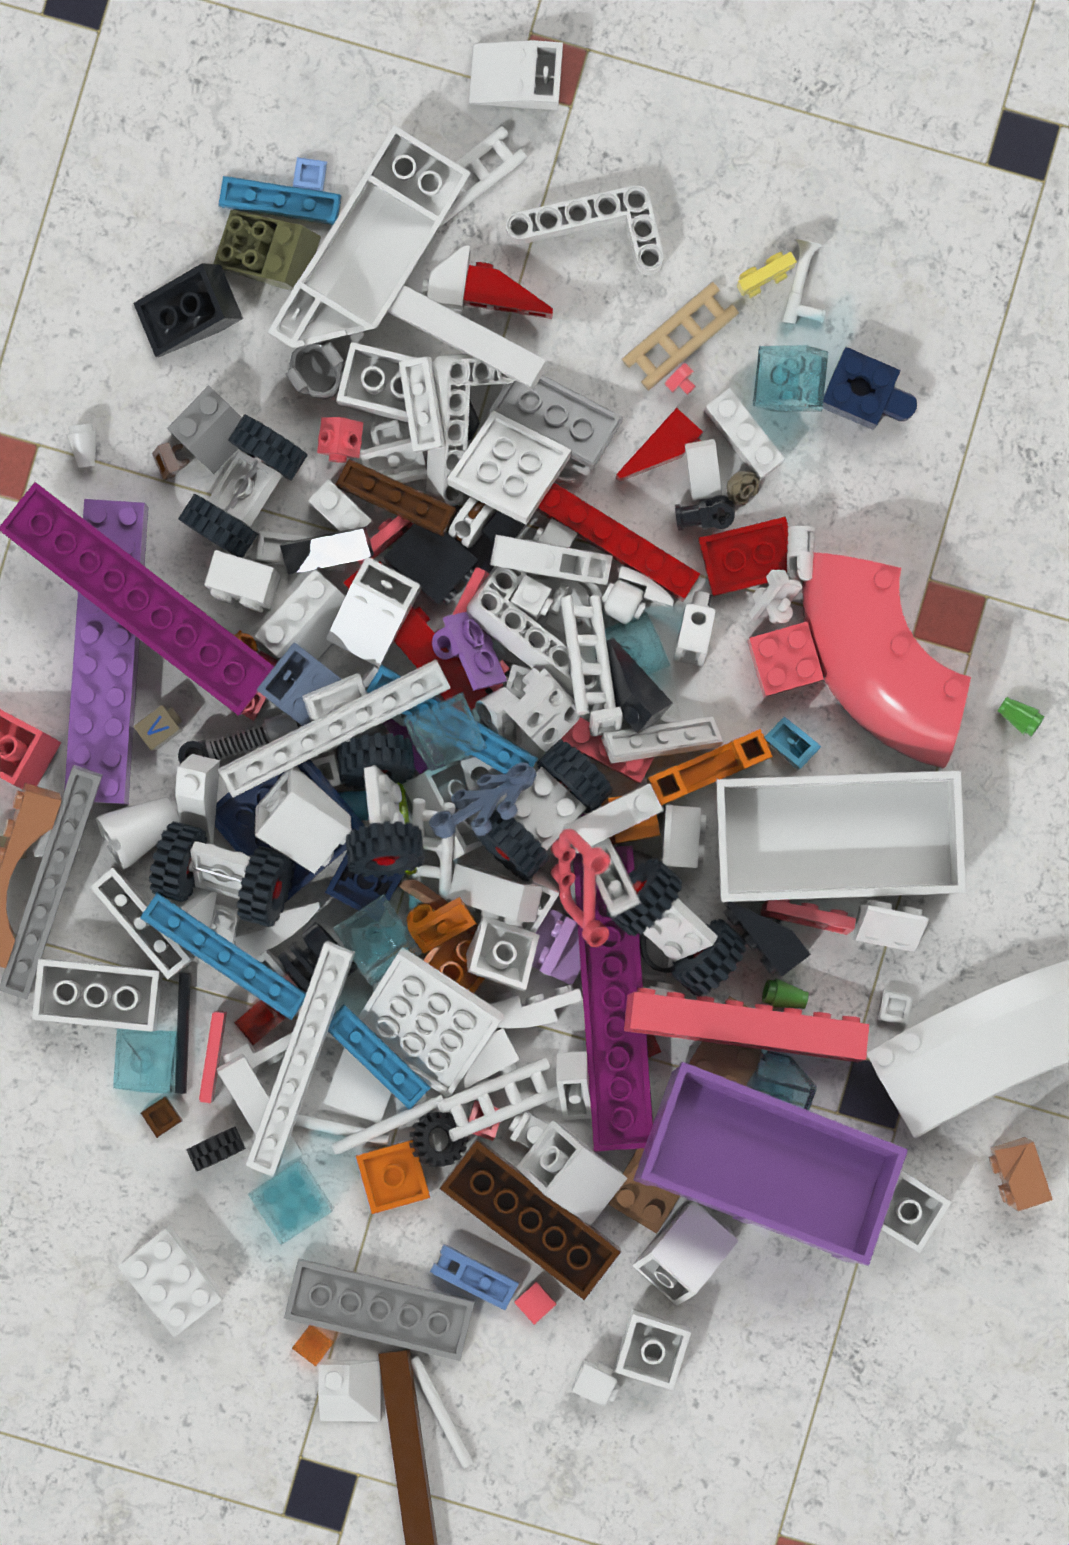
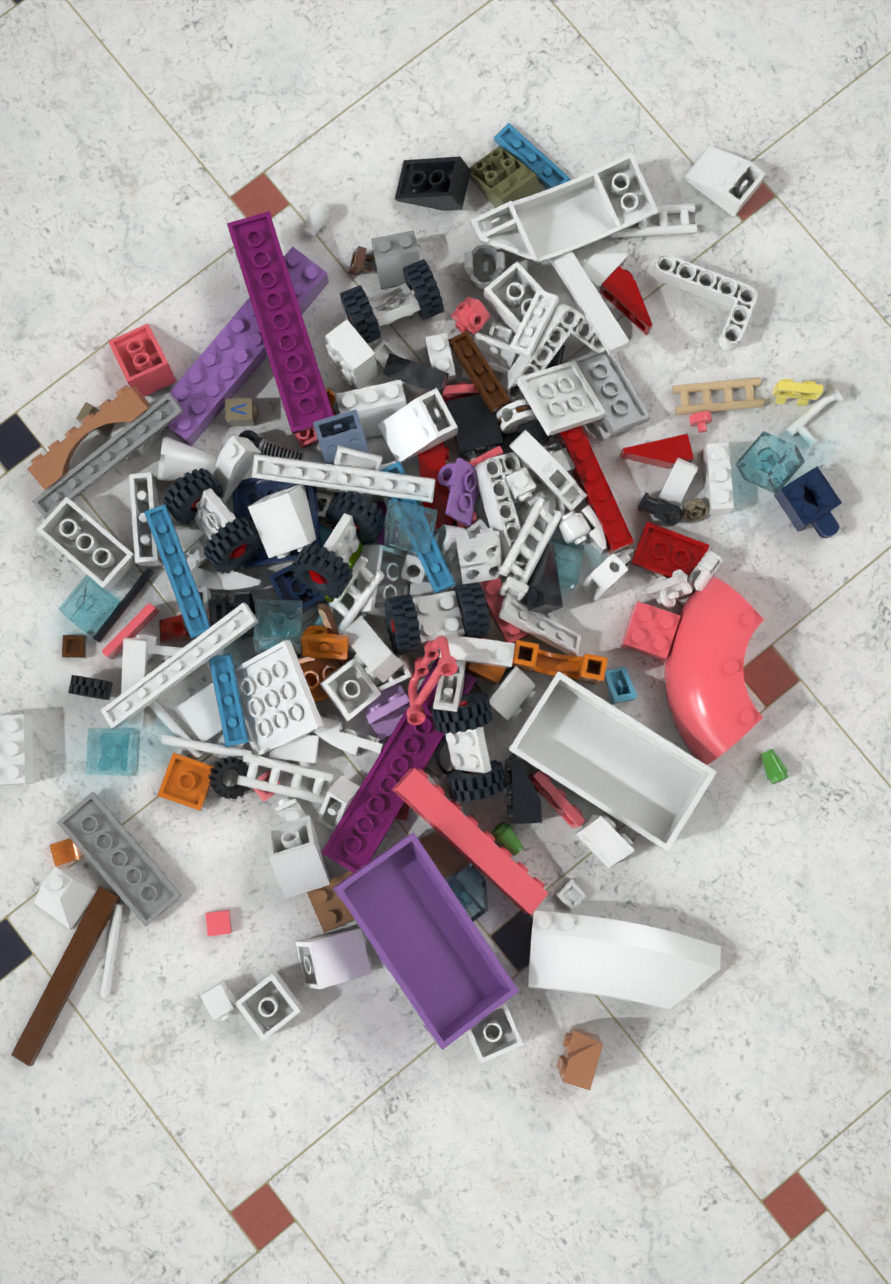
camera: 30 degrees right, 5 degrees down
light blue tile [293,157,327,192] -> none
sand blue plant [429,763,537,839] -> none
medium blue plate [430,1244,519,1310] -> none
reddish brown brick [439,1138,621,1300] -> none

